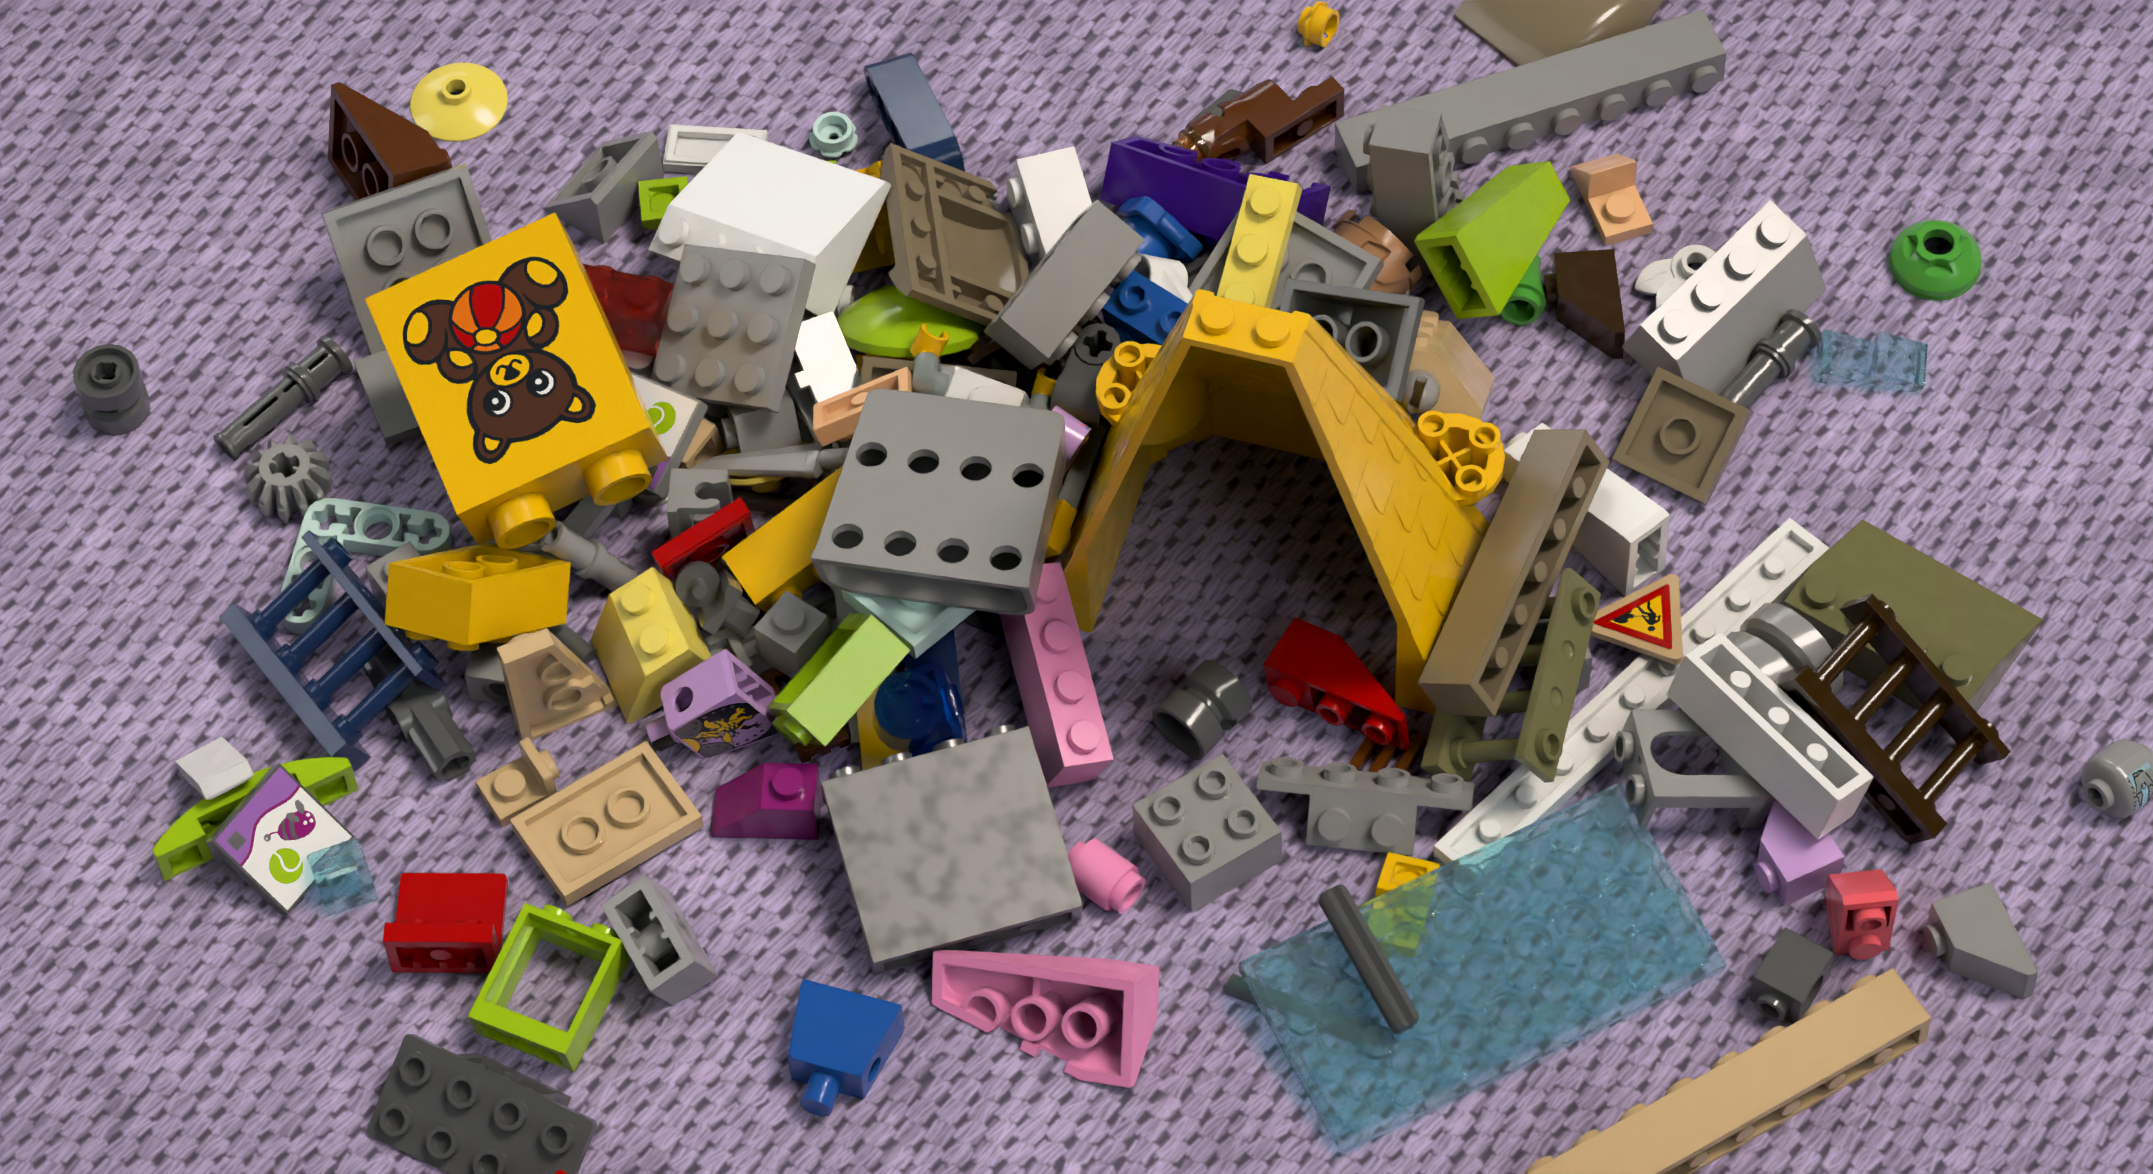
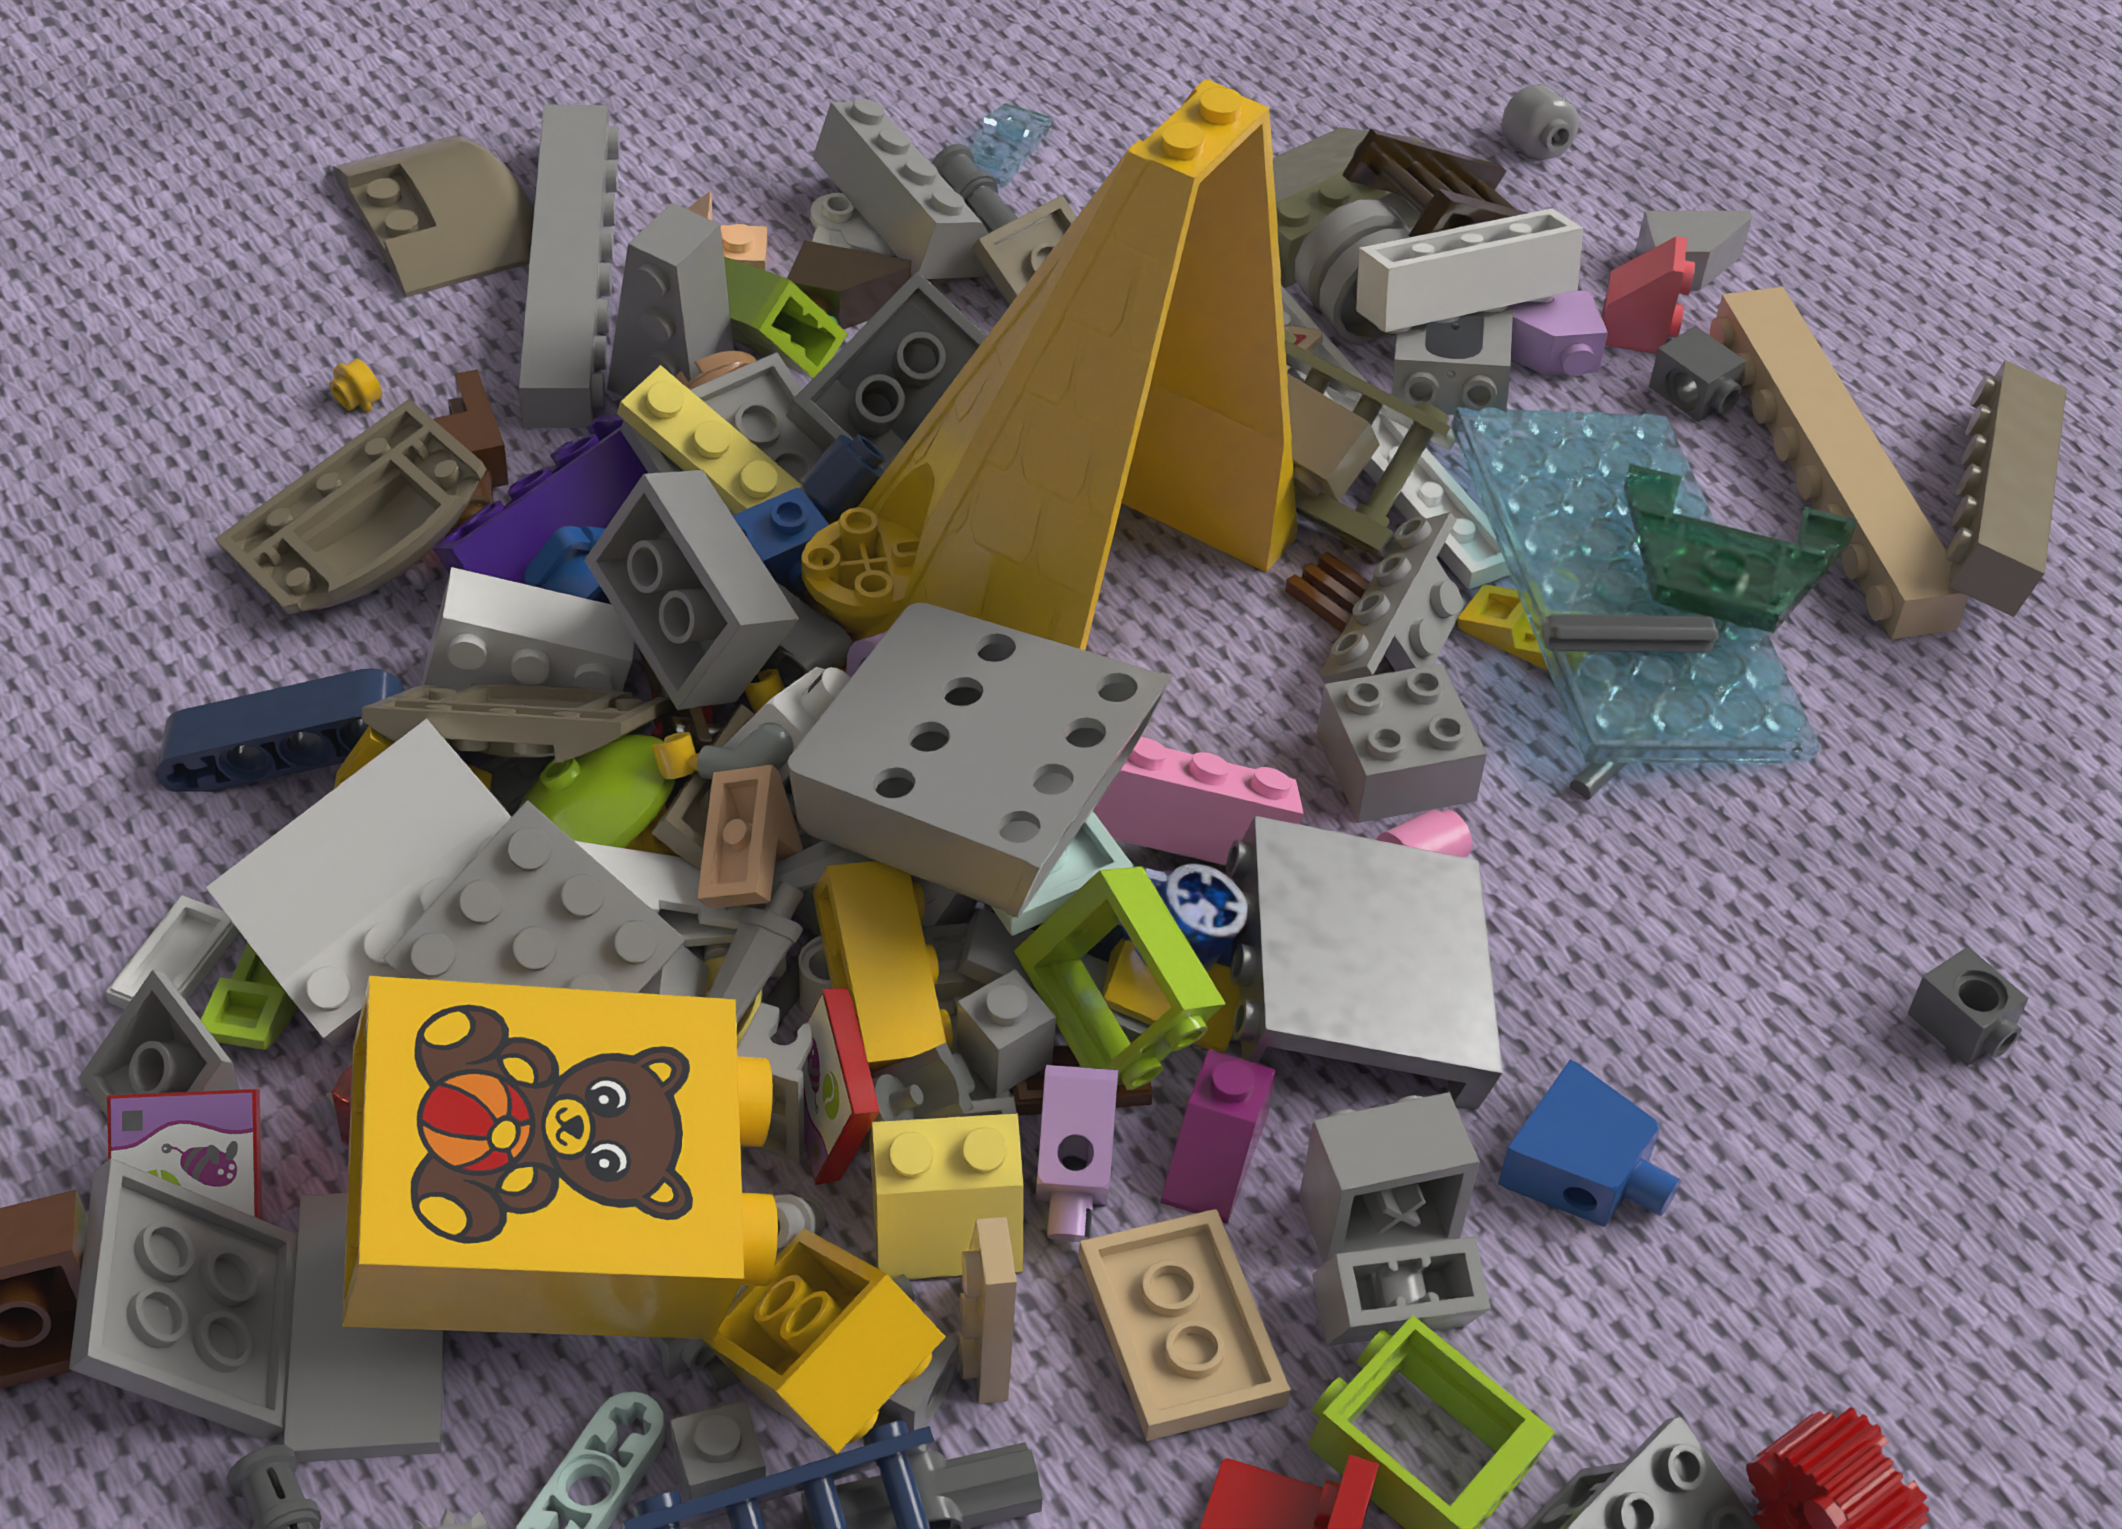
camera: 80 degrees left, 10 degrees down
tan bracket [475,737,560,828] -> none
light aqua plate [809,112,858,158] -> none
bright pink wedge [931,949,1159,1088] -> none
dark grey wheel [1152,660,1252,760] -> none
red slope [1263,617,1410,751] -> none
bright green piece [1889,219,1982,301] -> none
none -> tile [107,1089,262,1220]
none -> dark tan slope [215,399,486,615]
none -> light grey brick [1299,1092,1480,1264]
none -> clear green wing [1623,463,1857,633]

